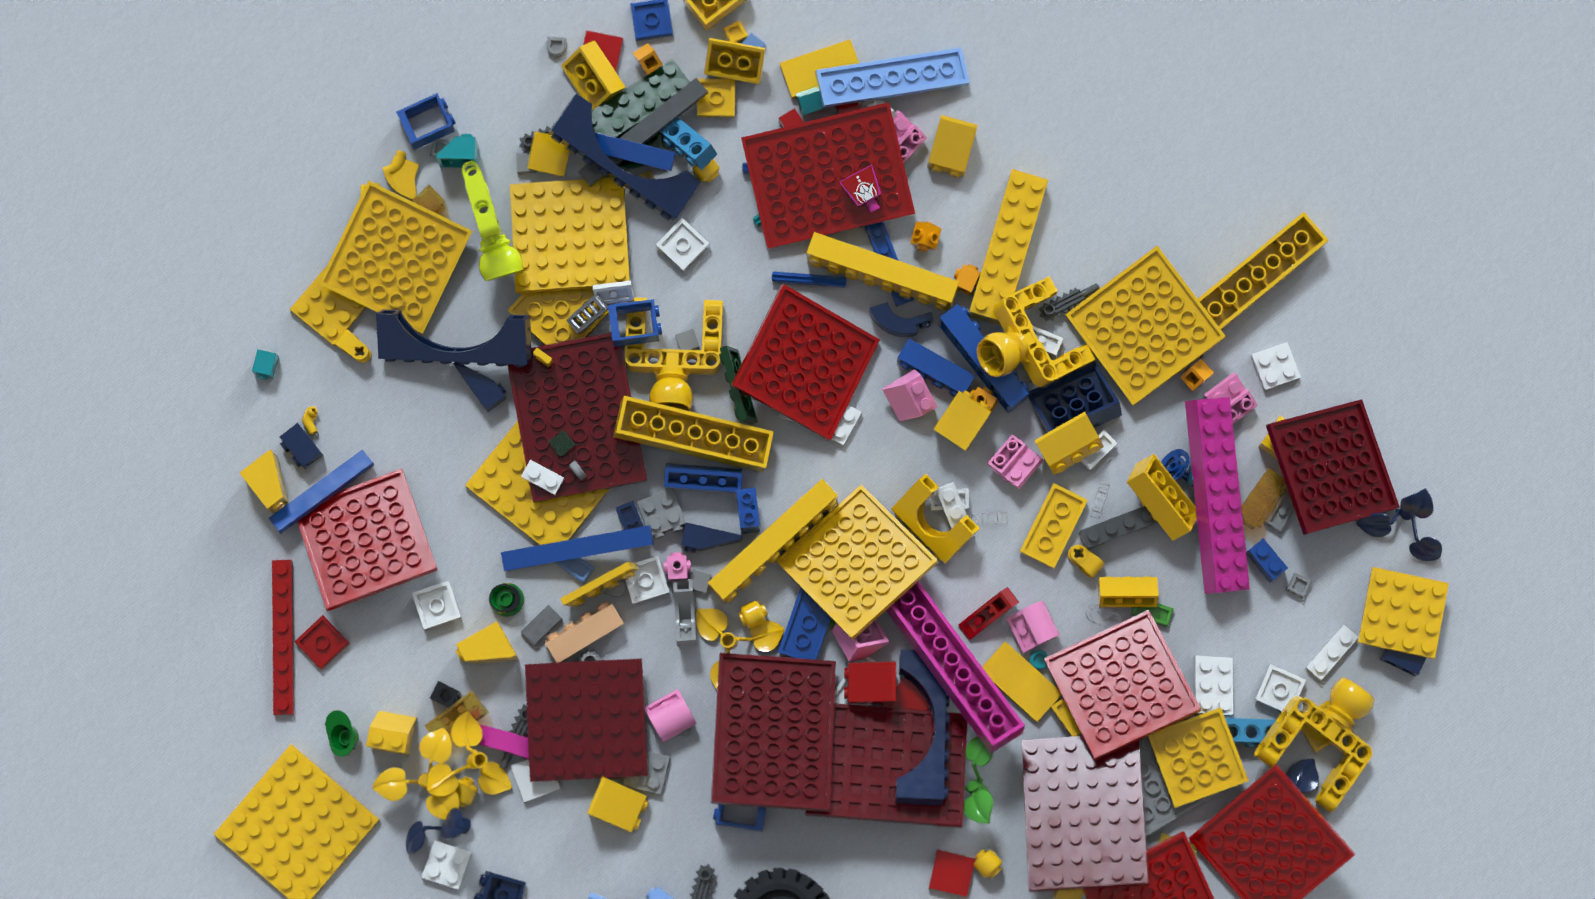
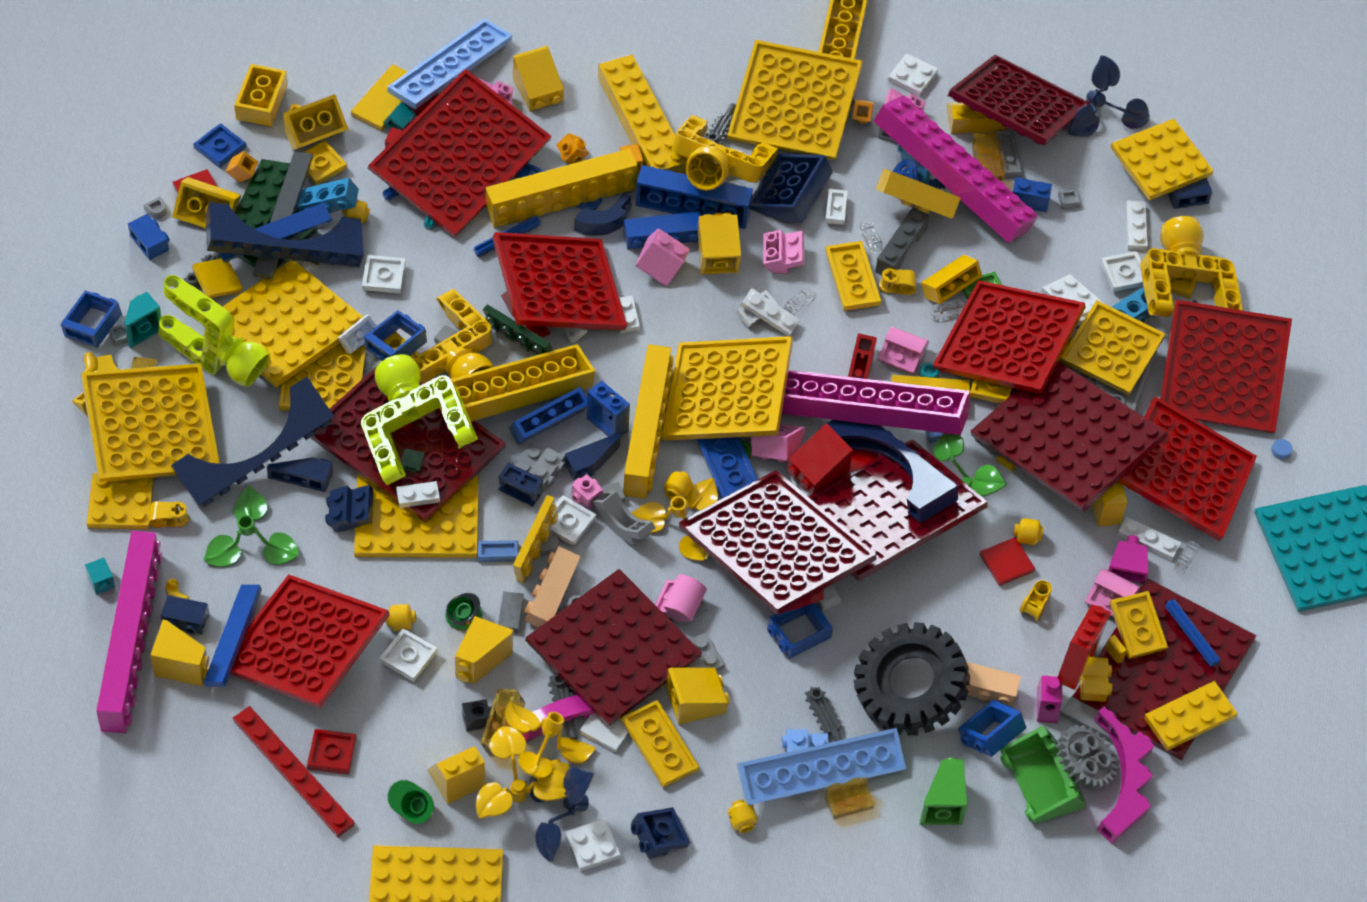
camera: 40 degrees left, 25 degrees down
blue tile [501,525,654,571] -> none
yellow tile [533,348,553,367] -> none
flat silver slope [567,294,608,334] -> none
light grey tile [569,461,587,481] -> none
torso [839,165,881,213] -> none
yellow arch [891,474,980,563] -> none
yellow slope [1034,412,1104,475] -> none
none -> dark pink brick [96,531,162,734]
none -> blue brick [128,213,170,261]
none -> bright green plant [203,485,299,567]
none -> dark blue plate [325,485,373,533]
none -> neon yellow piece [361,354,477,485]
none -> yellow head [386,604,417,631]
none -> yellow tile [621,700,700,788]

